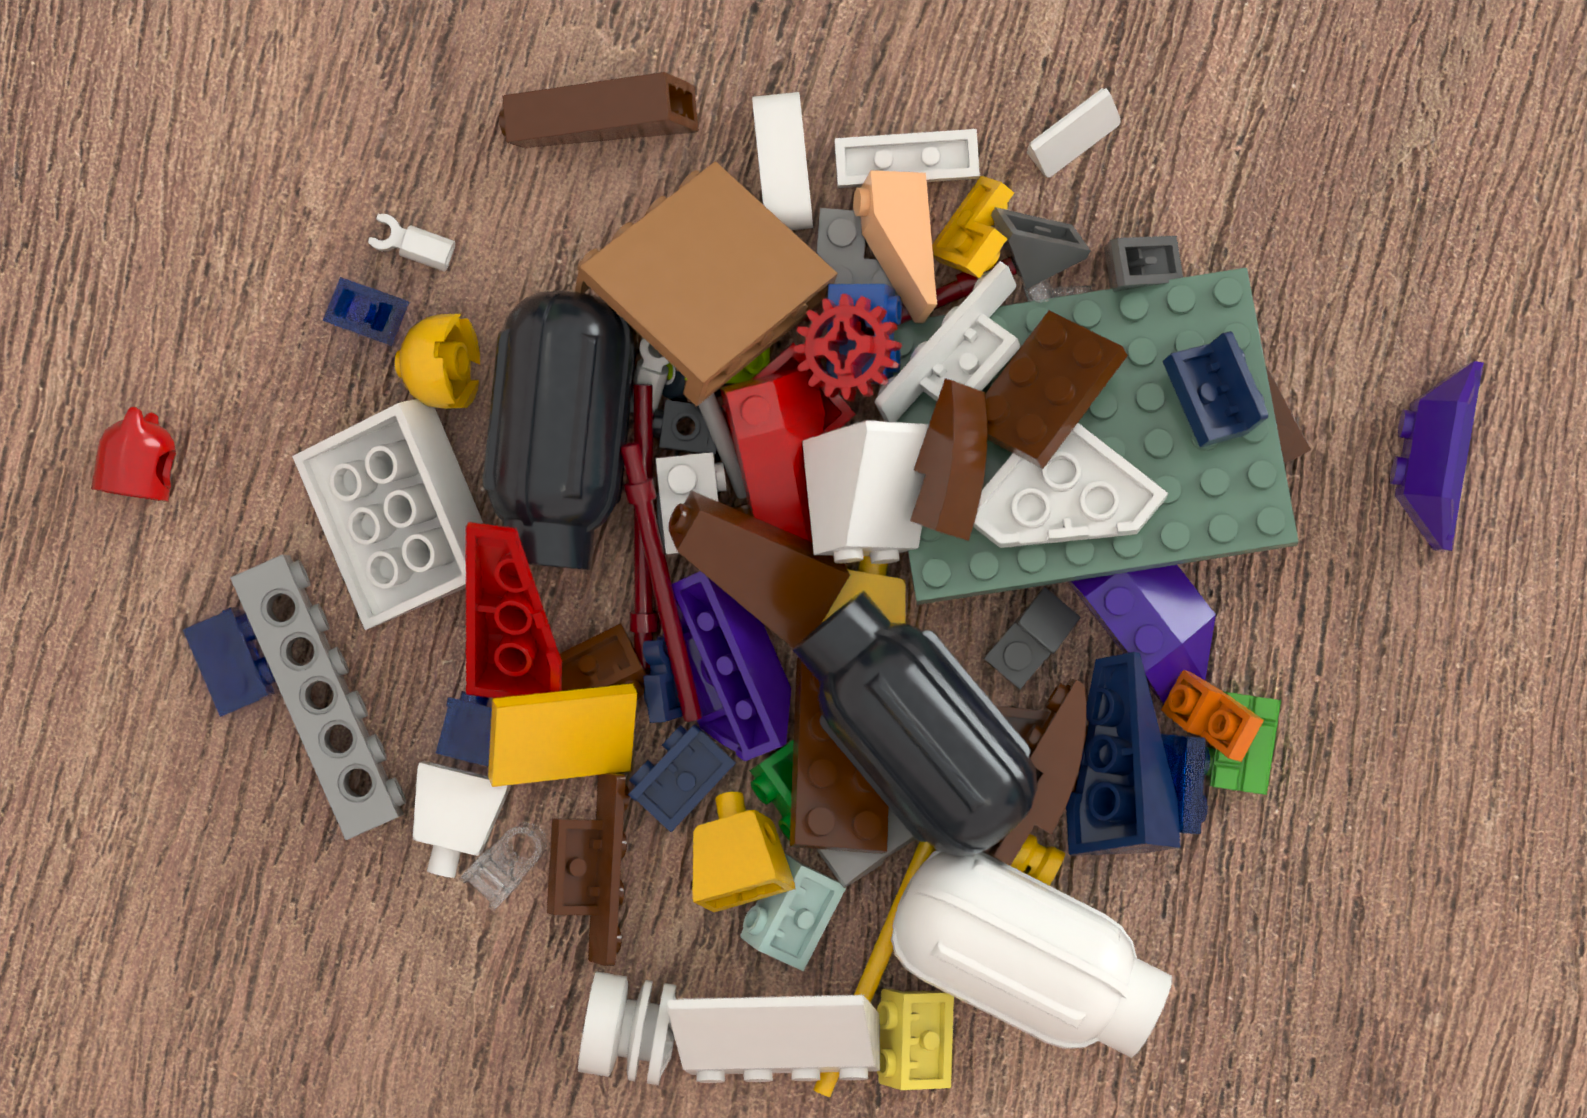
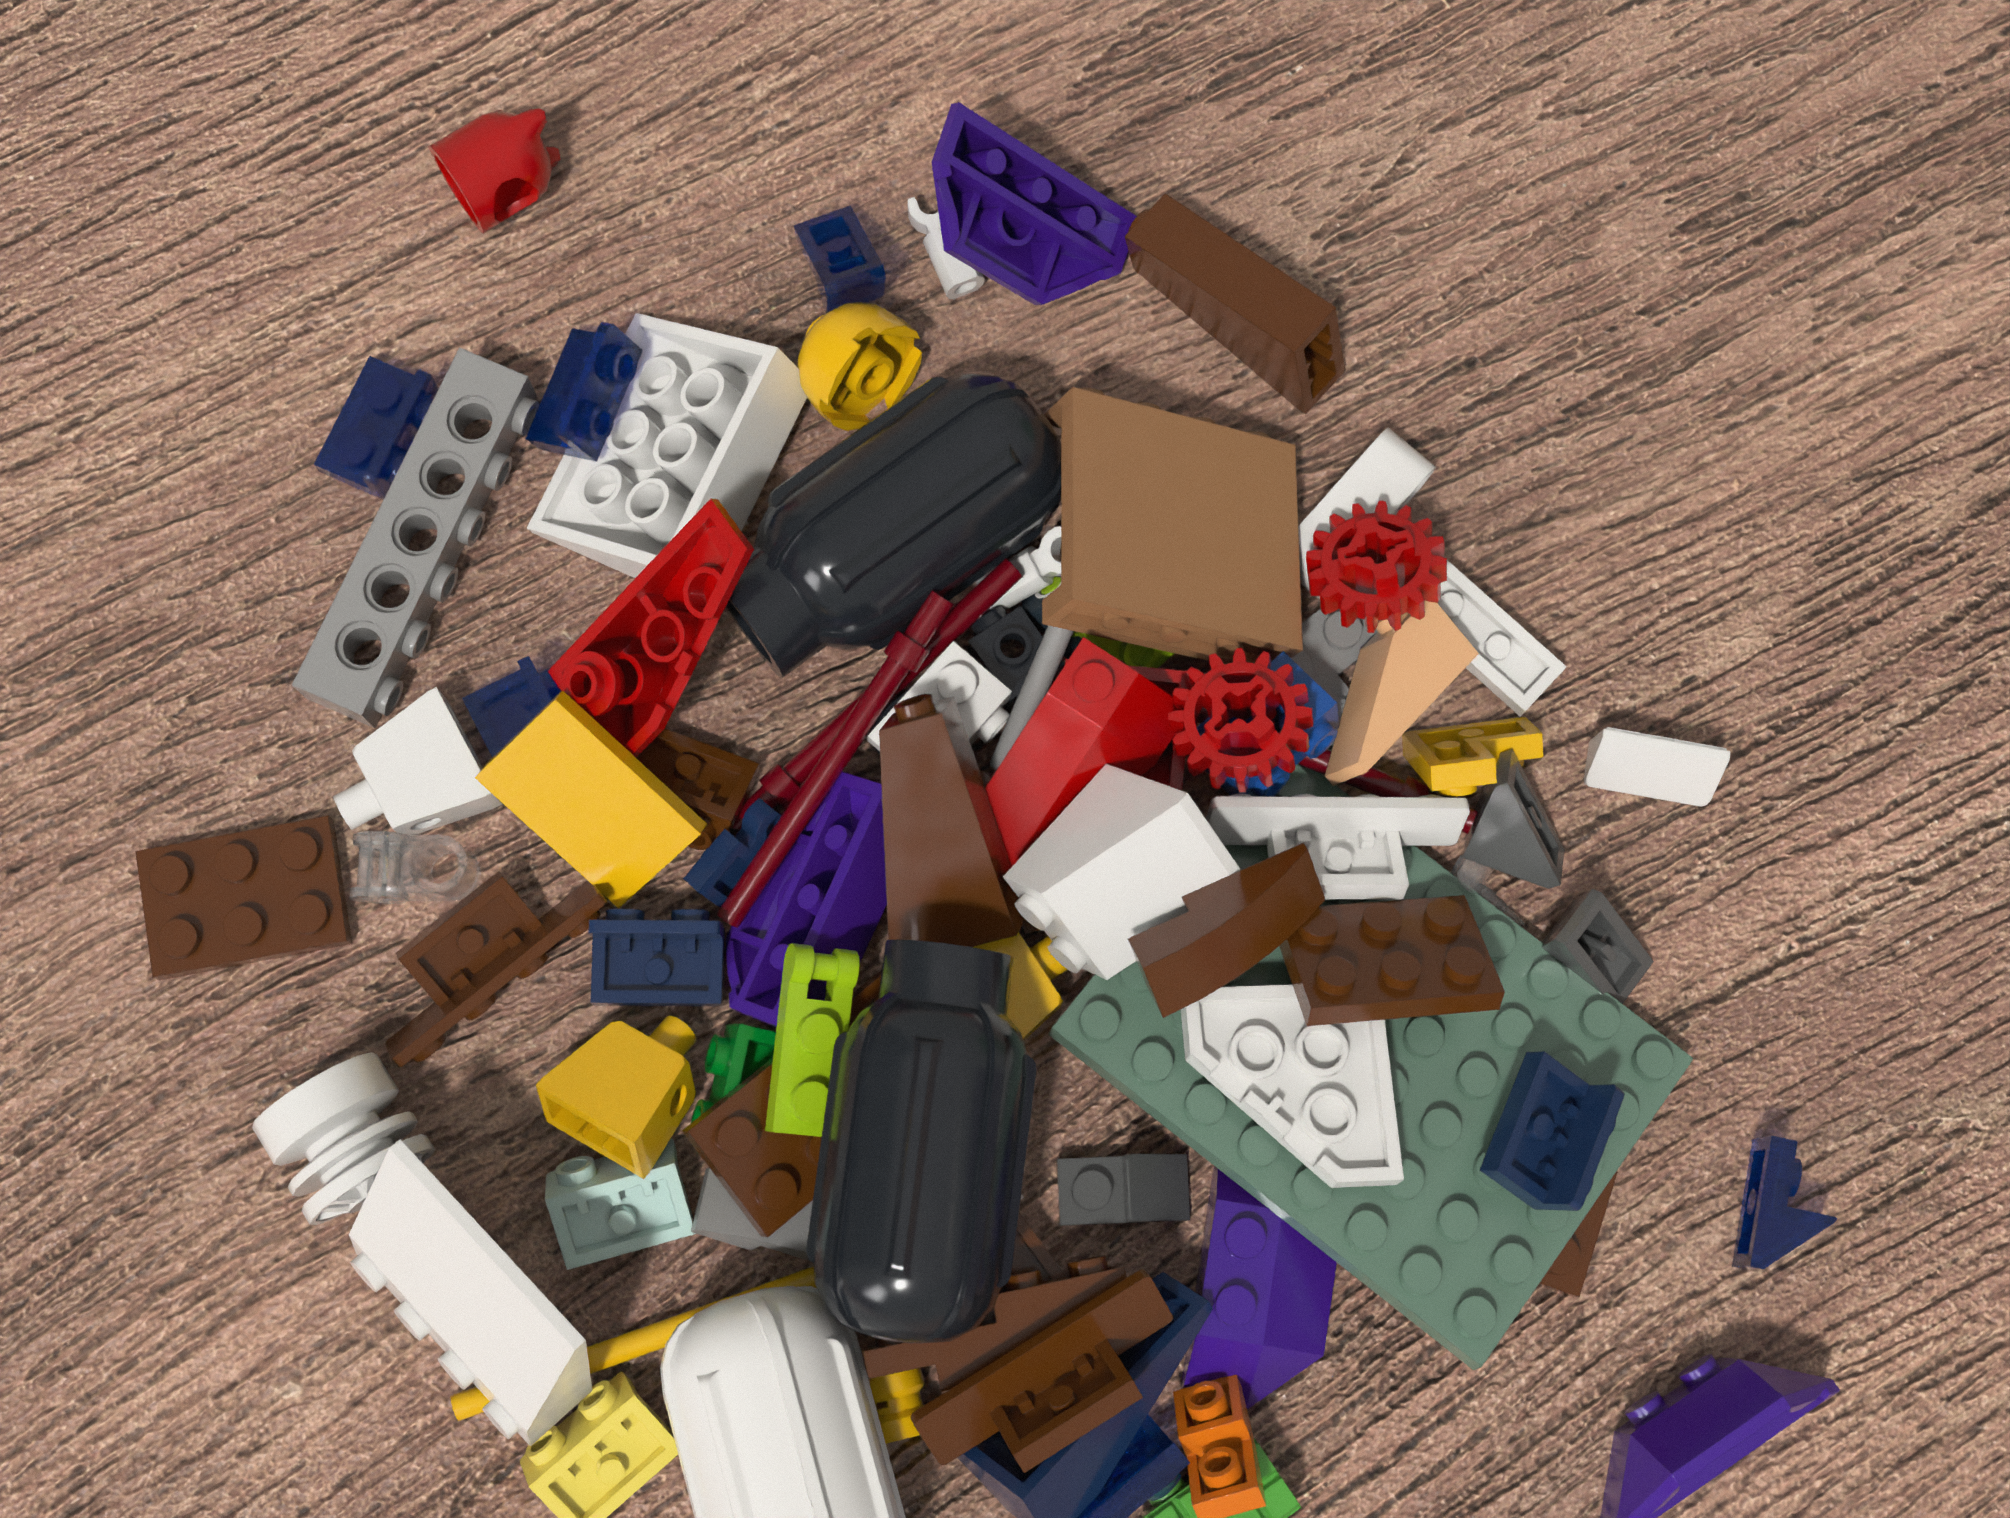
camera: 40 degrees right, 10 degrees down
none -> reddish brown plate [135,815,352,980]
none -> clear blue bracket [525,322,643,462]
none -> red plate [562,651,626,717]
none -> lime plate [765,943,860,1137]
none -> reddish brown bracket [911,1269,1173,1473]
none -> dark purple wedge [931,102,1137,305]
none -> red gear [1306,501,1447,633]
none -> clear blue slope [1732,1135,1837,1270]

